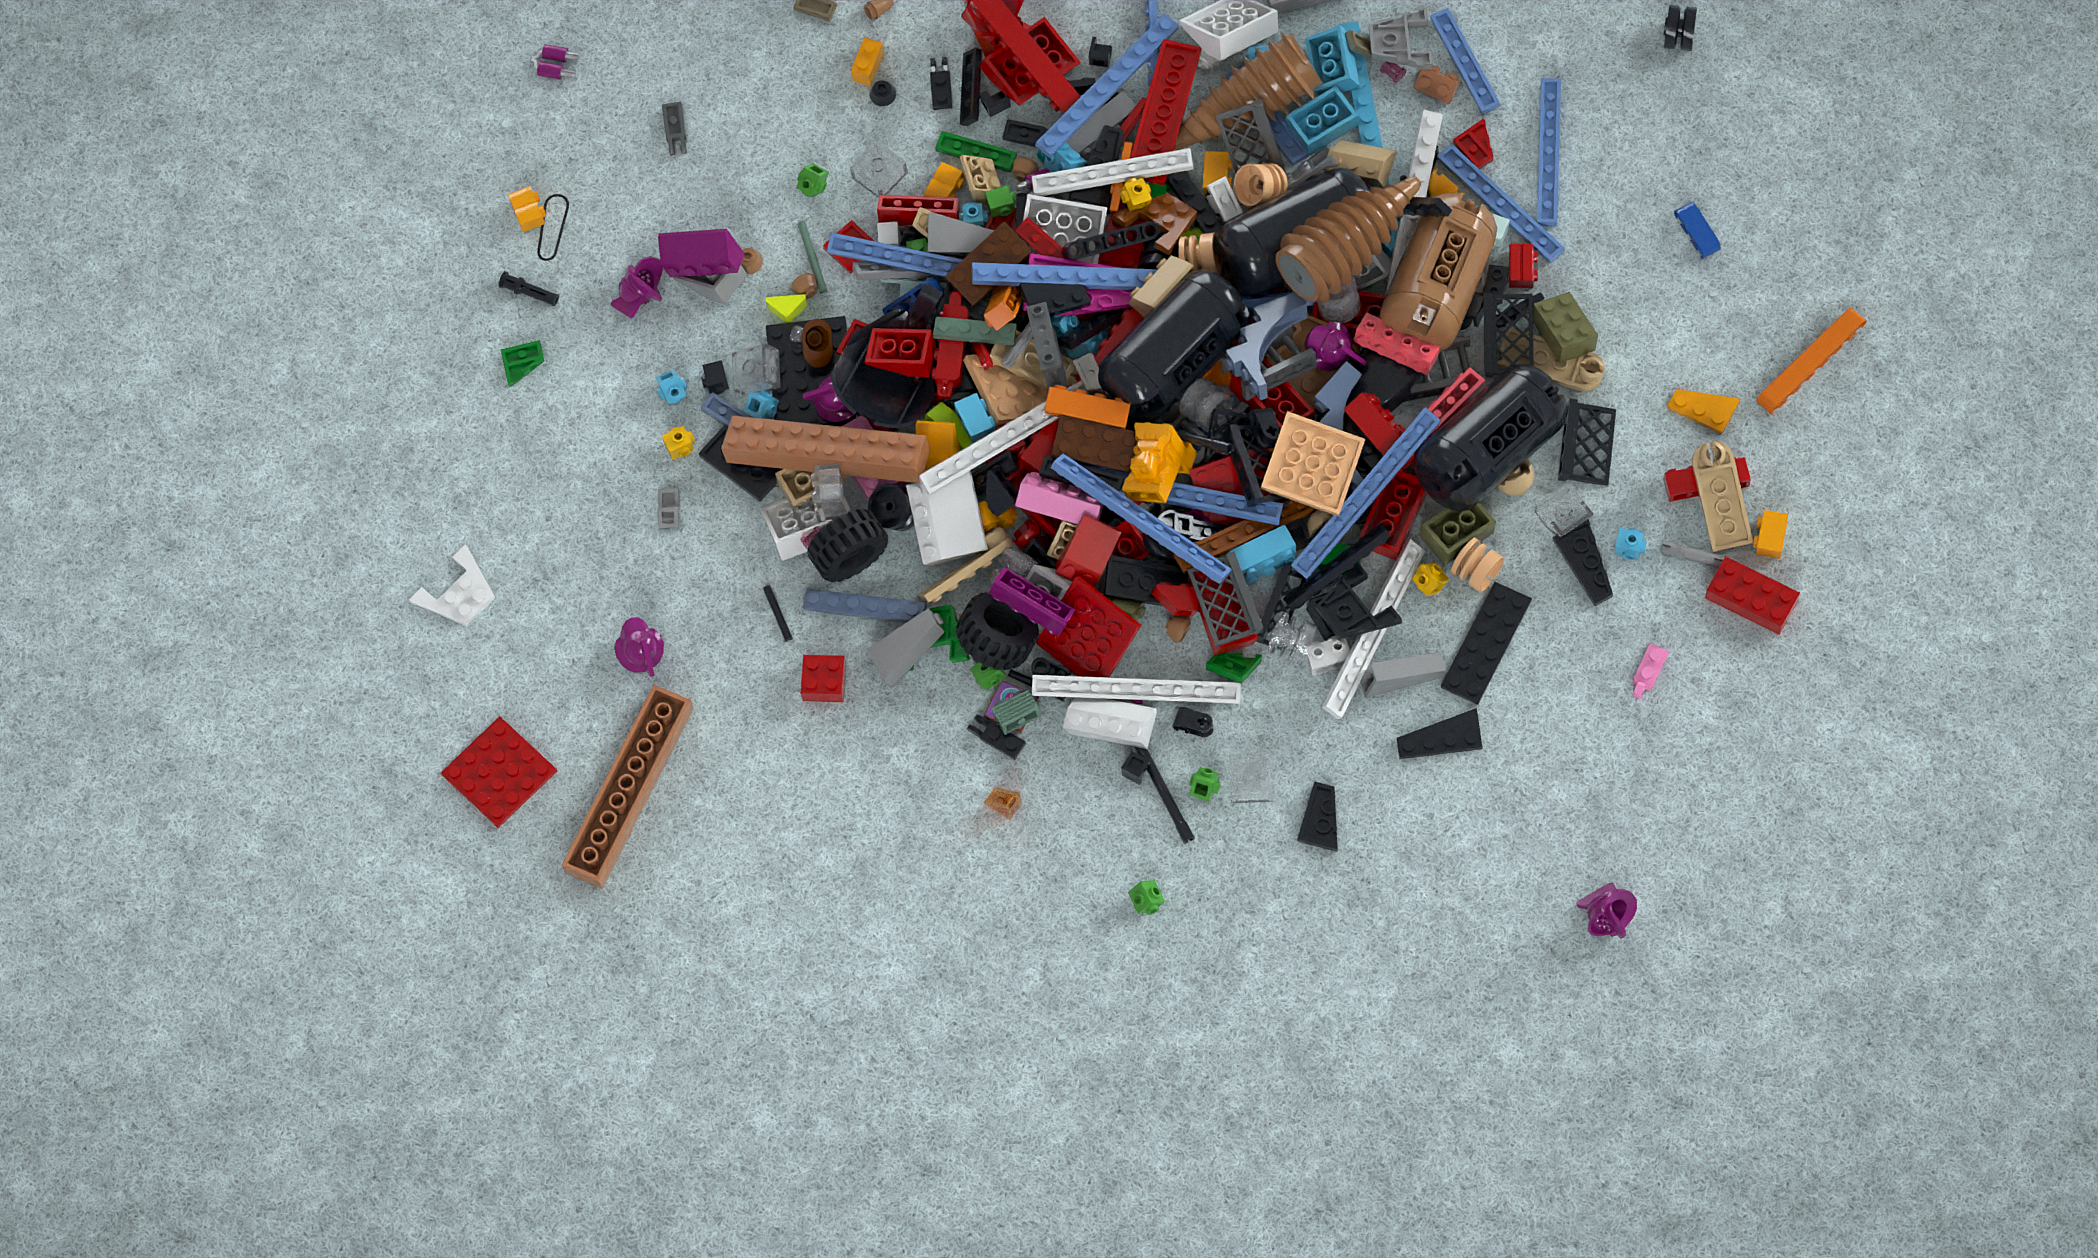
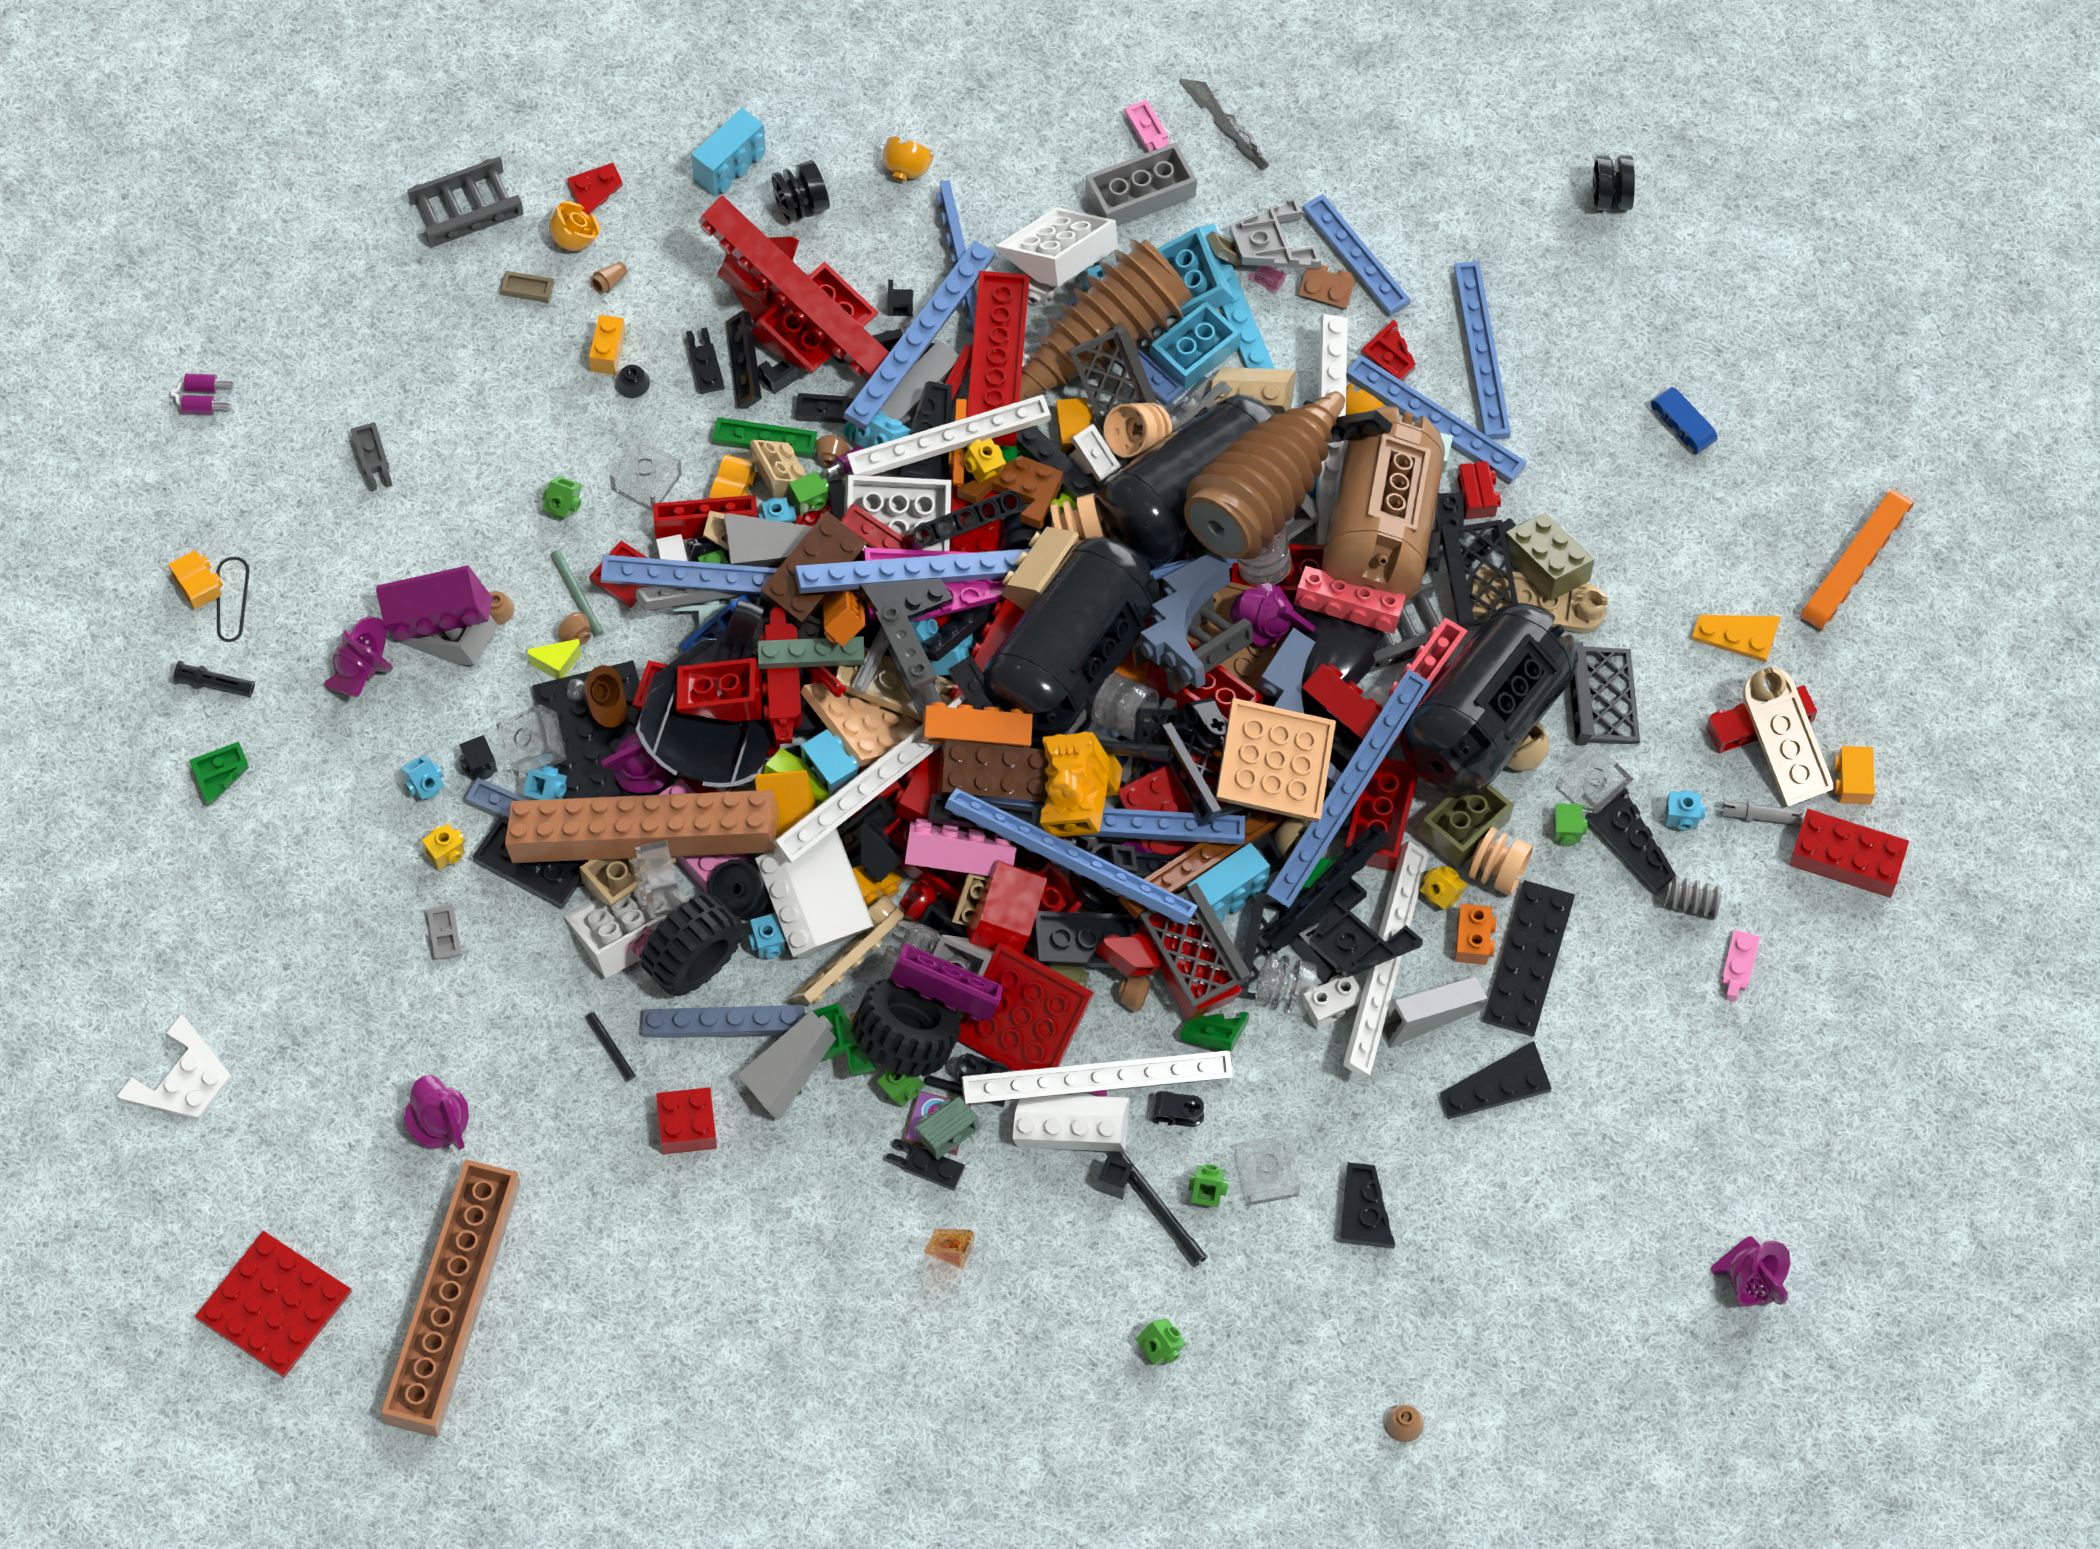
camera: 20 degrees left, 5 degrees down
none -> medium azure brick [748,913,787,959]
none -> medium nougat cone [1386,1405,1424,1442]
none -> orange brick [1455,904,1497,965]
none -> bright green brick [1553,803,1587,846]
none -> light grey piece [1663,875,1722,919]

